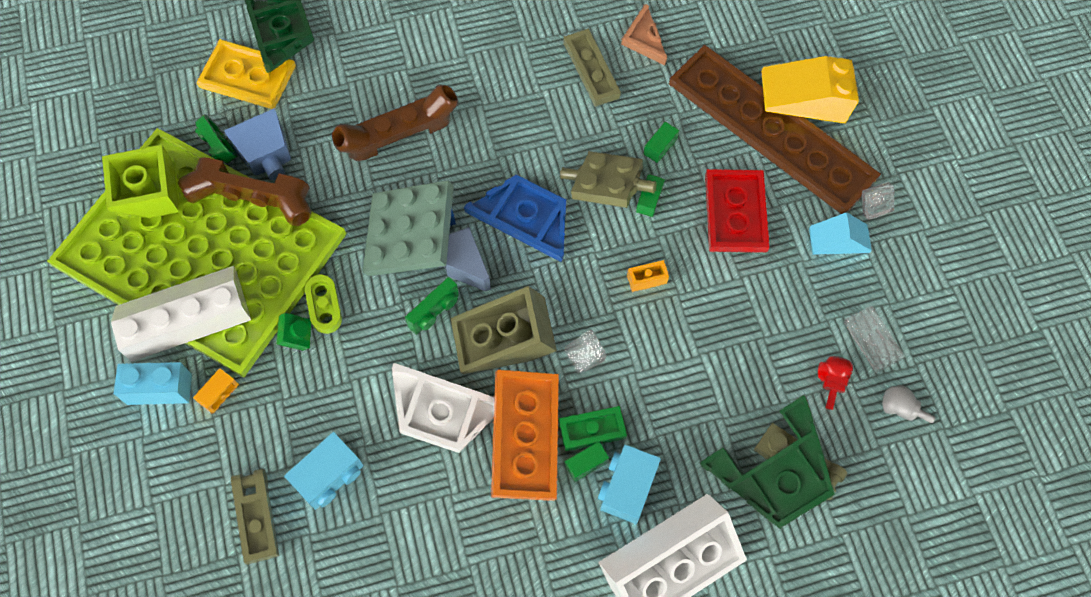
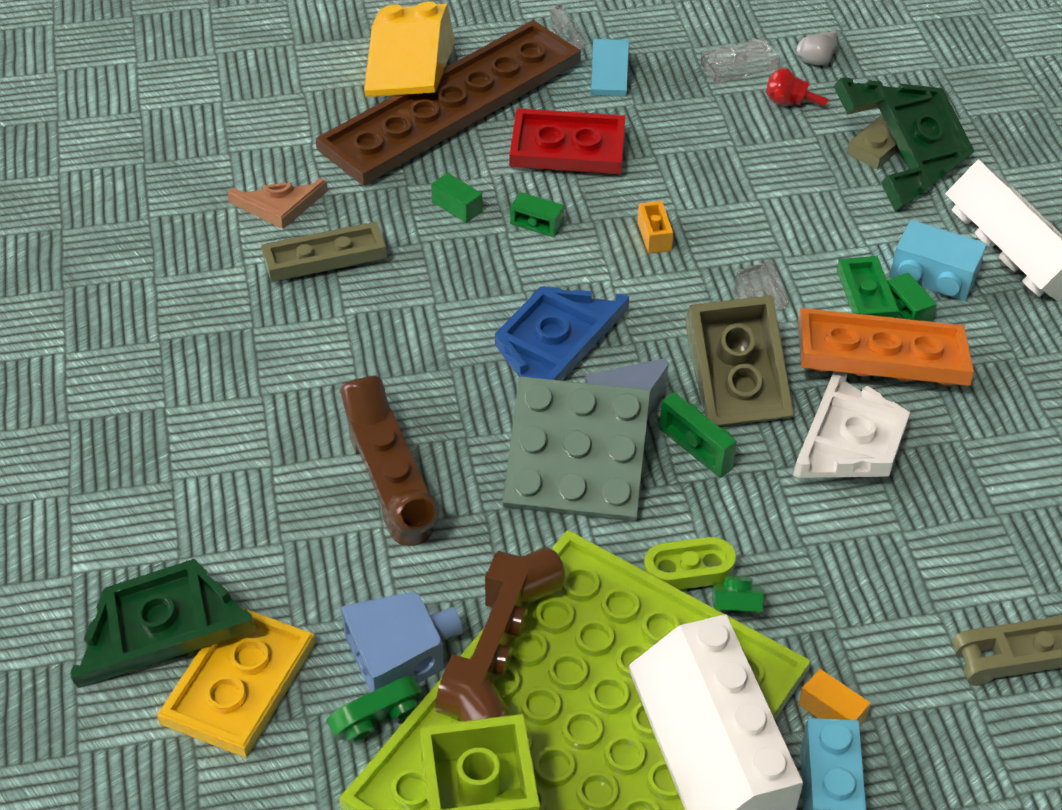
camera: 85 degrees left, 20 degrees down
medium azure brick [284,432,363,510] -> none
olive plate [560,151,656,208] -> none

